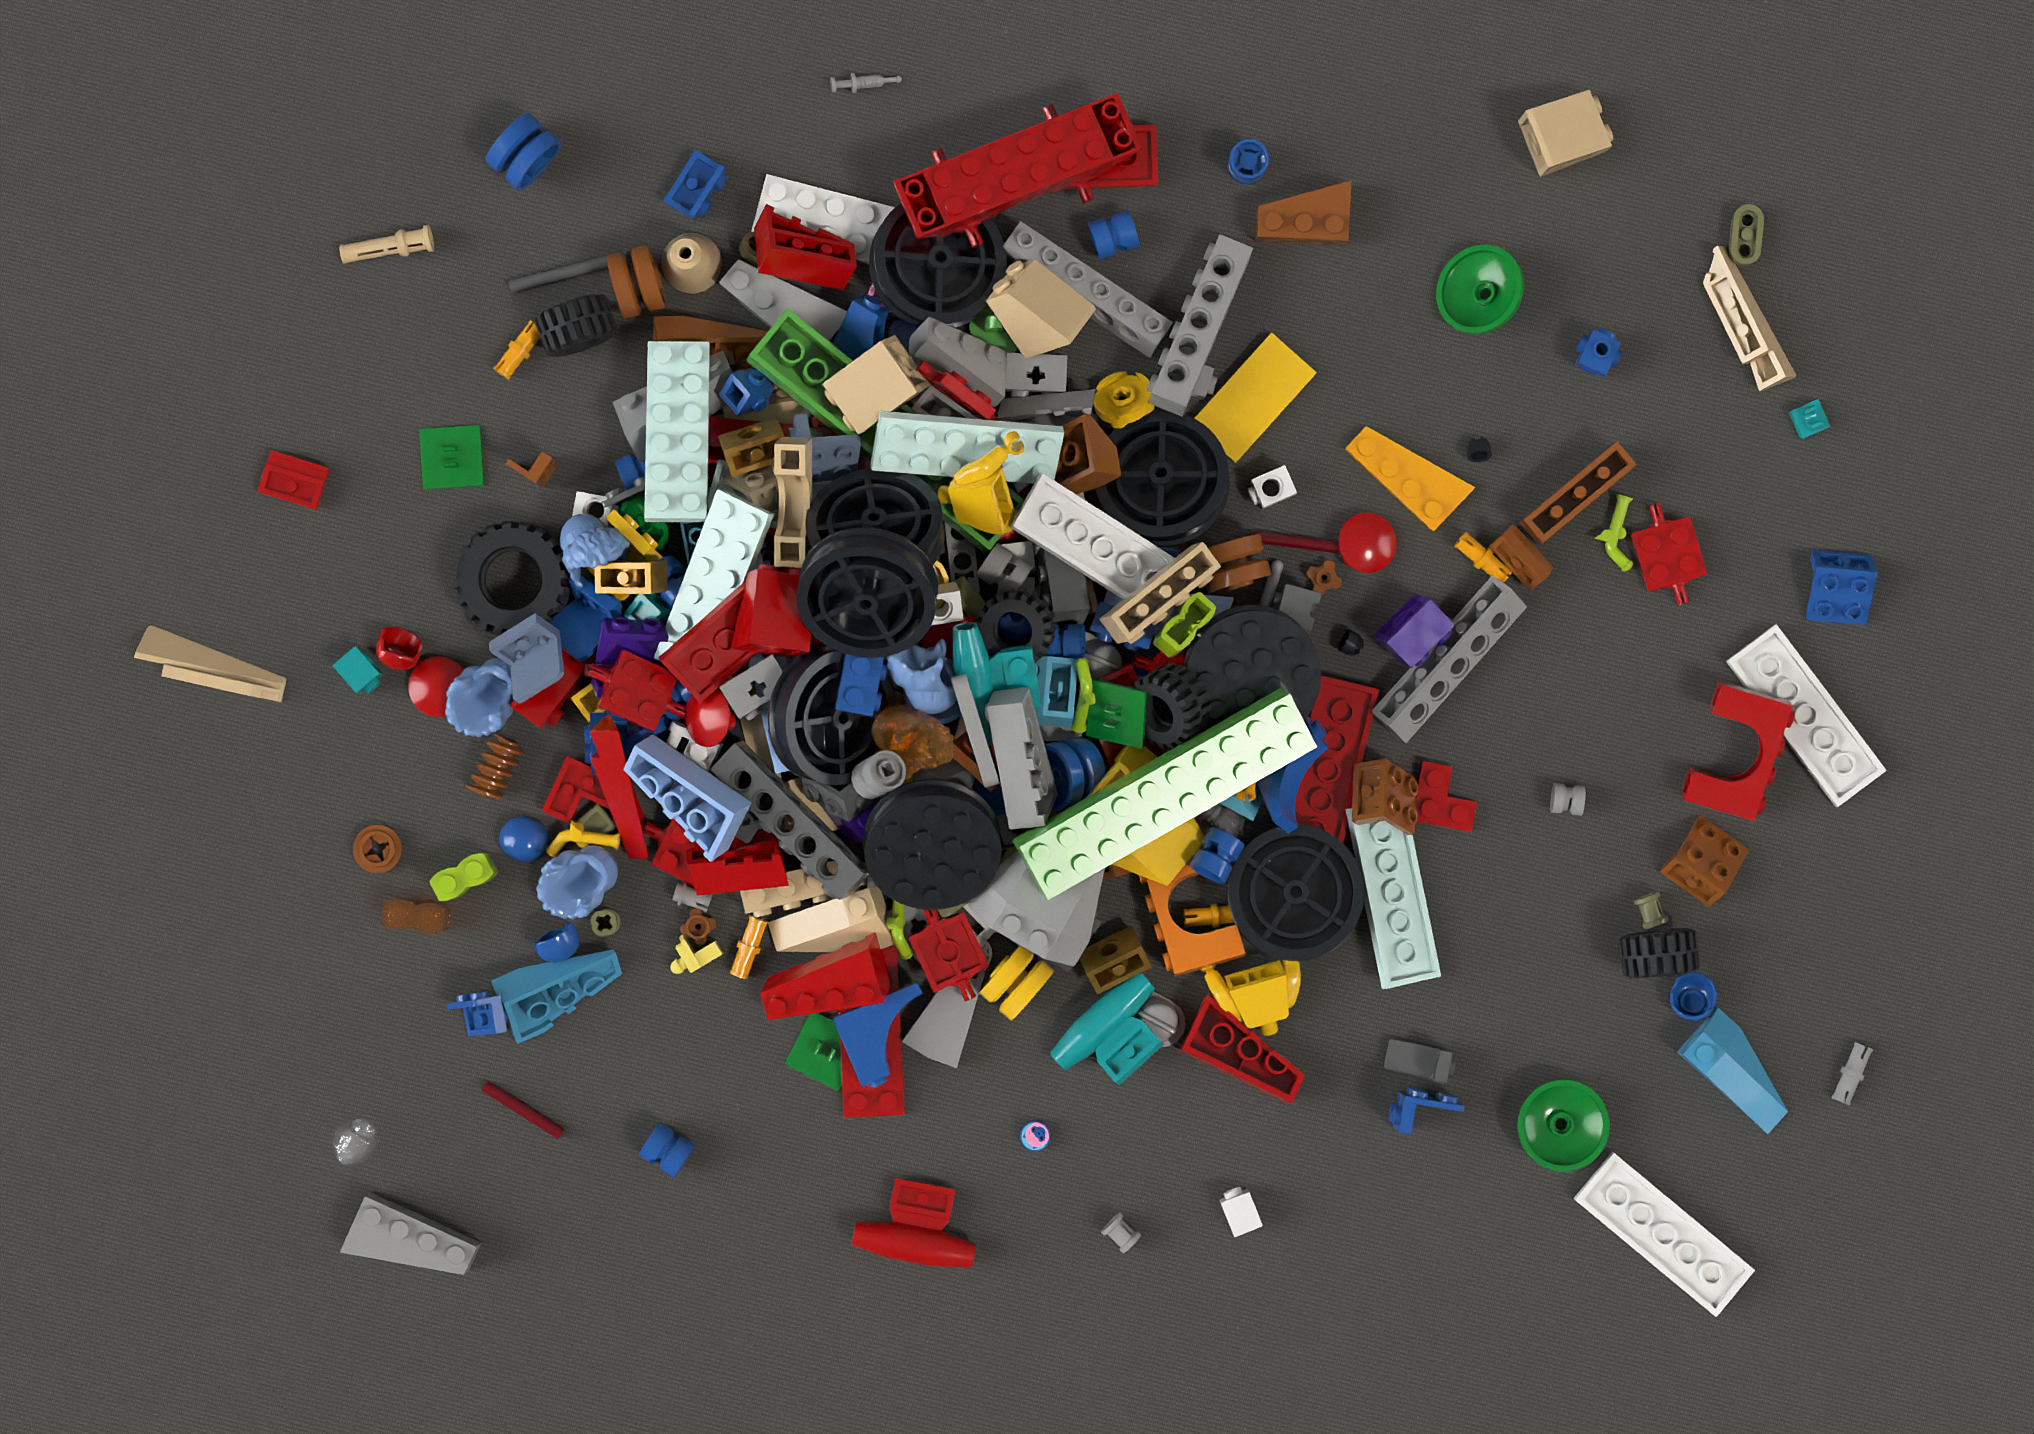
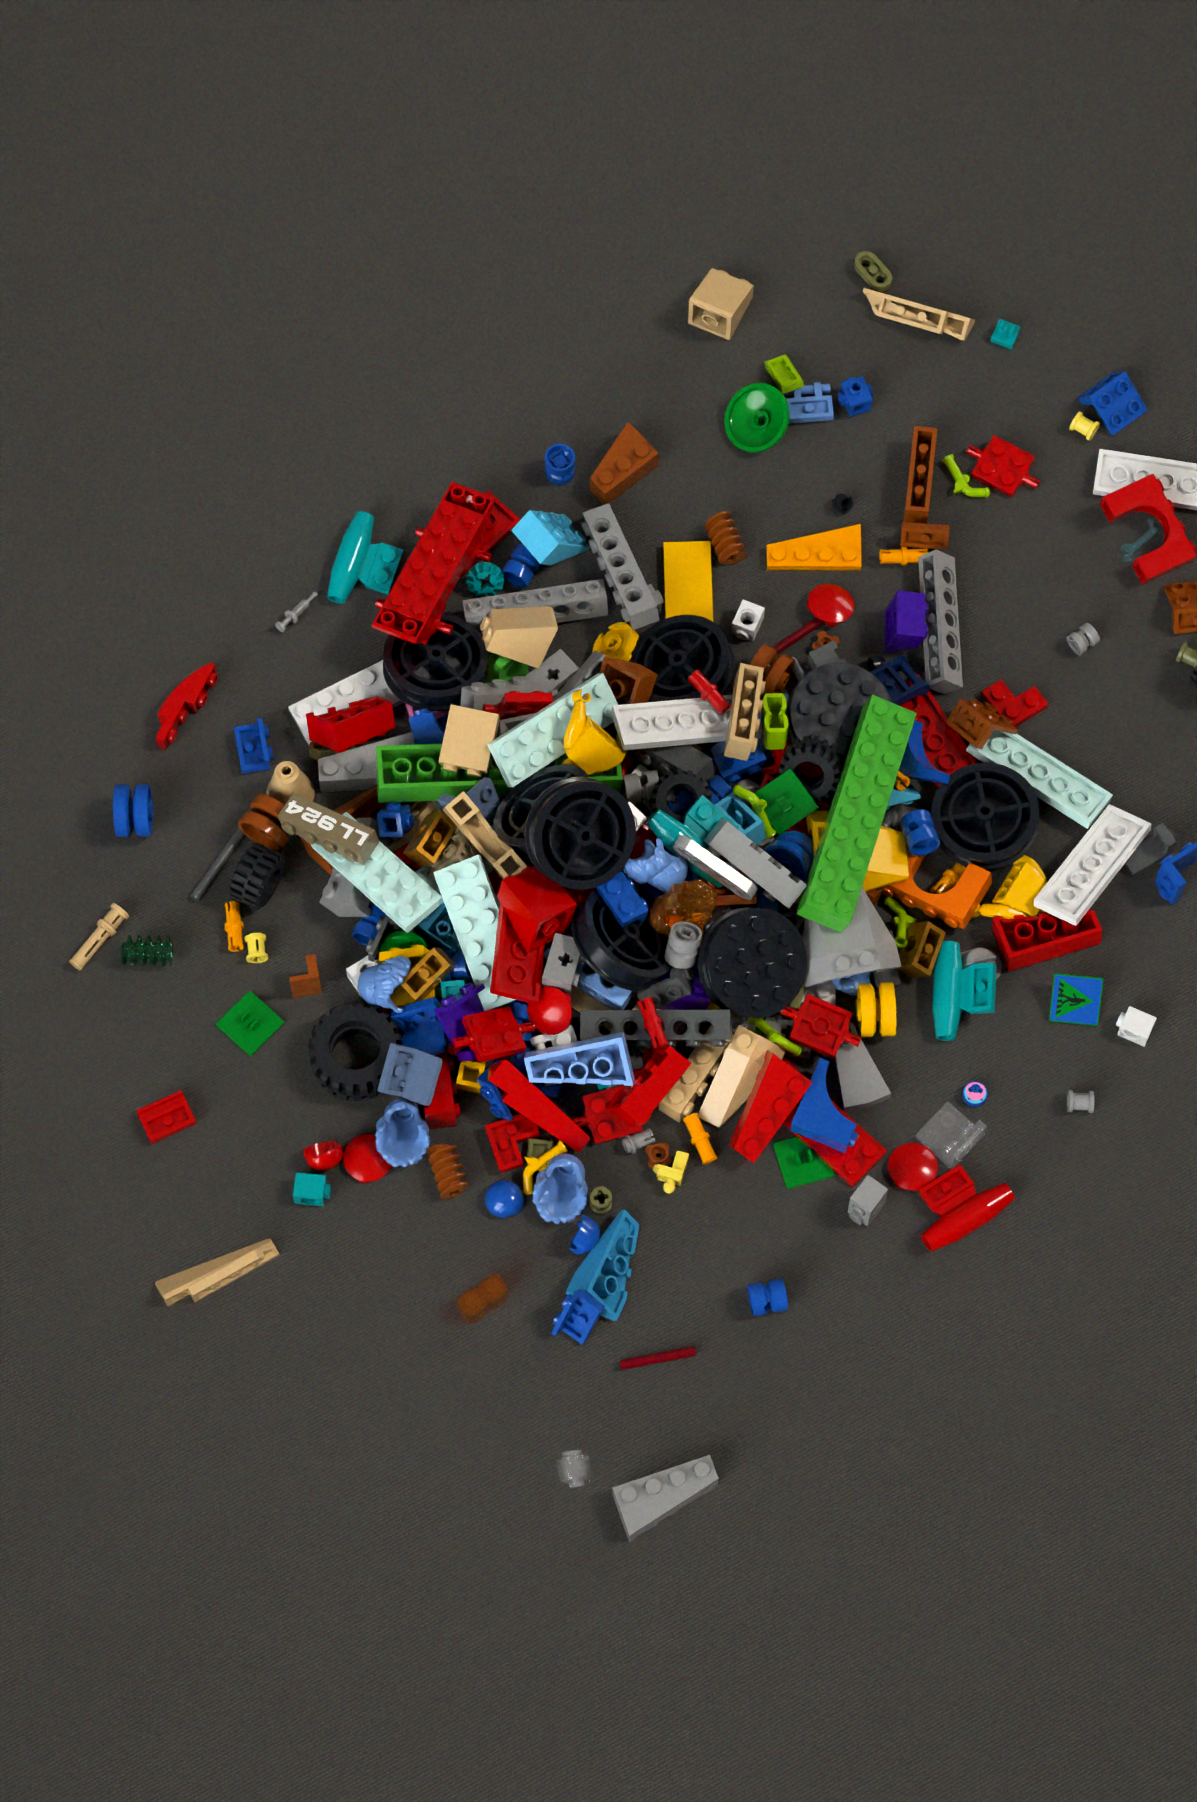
camera: 45 degrees left, 20 degrees down
dark orange gear [353,825,403,873] -> none
lime brick [429,853,498,901] -> none
none -> clear green piece [121,935,173,966]
none -> red slope [155,662,218,750]
none -> light yellow bush [244,933,268,963]
none -> dark tan brick [278,793,379,865]
none -> teal plate [327,511,403,604]
none -> teal gear [466,562,504,597]
none -> medium azure slope [511,510,590,565]
none -> red pin [637,997,669,1049]
none -> red pin [687,670,731,715]
none -> dark orange piece [705,511,747,565]
none -> lime plate [765,354,804,394]
none -> medium blue plate [784,382,834,423]
none -> light grey brick [847,1175,888,1227]
none -> dark blue plate [870,655,930,706]
none -> lime piece [884,896,917,948]
none -> red dish [888,1143,938,1191]
none -> clear bracket [915,1102,987,1169]
none -> white plate [1034,804,1151,926]
none -> piece [1049,973,1104,1026]
none -> light yellow bush [1069,411,1100,441]
none -> clear light blue piece [1120,518,1158,562]

